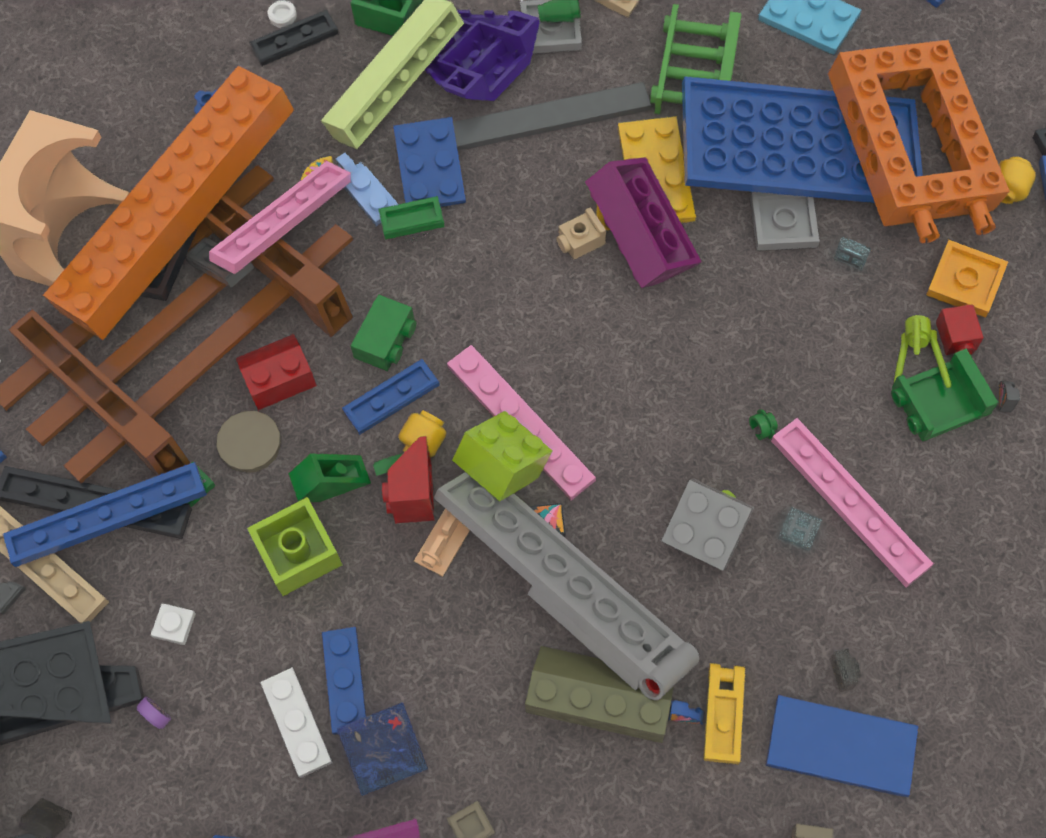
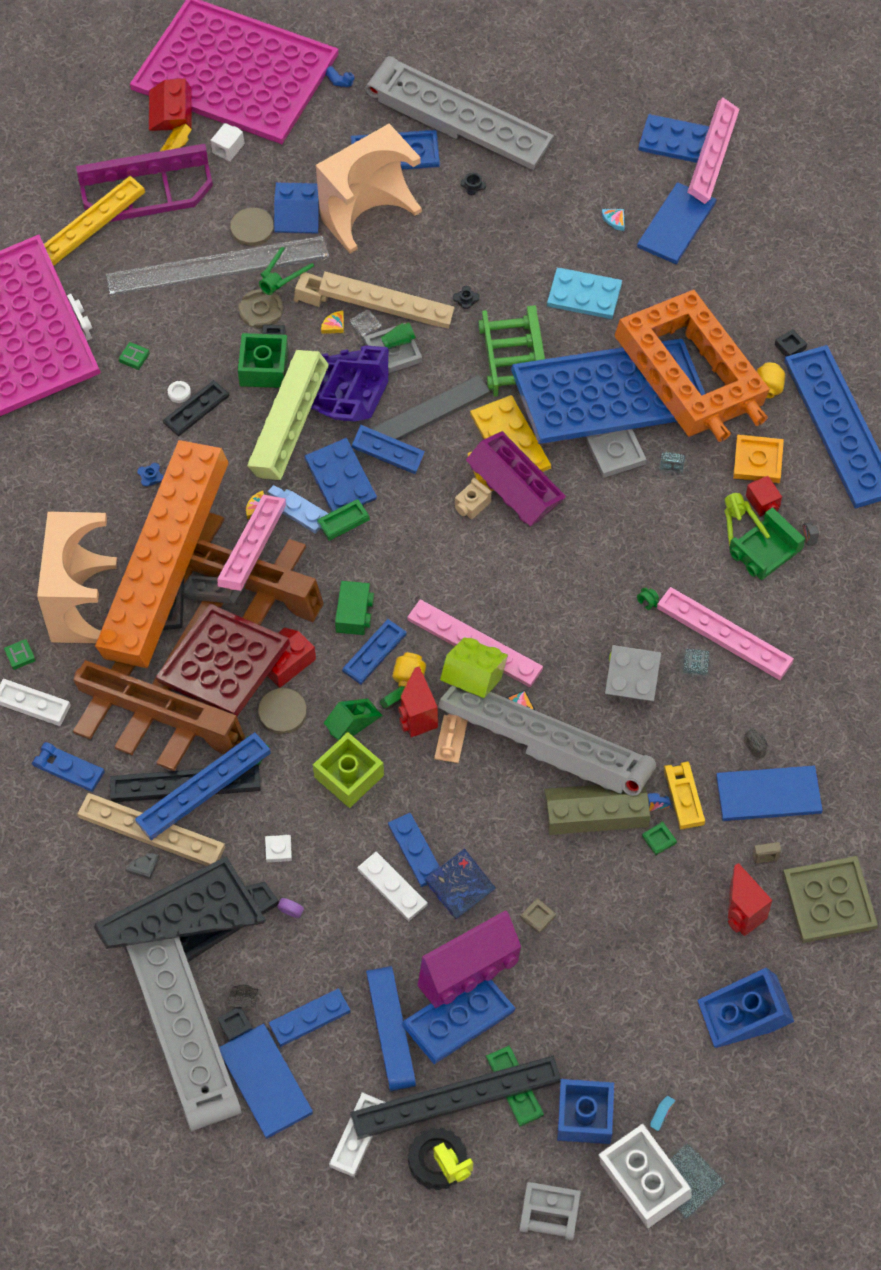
camera: 20 degrees left, 5 degrees down
none -> plate [156,604,290,716]
none -> blue plate [351,425,425,474]
none -> green tile [642,822,677,855]

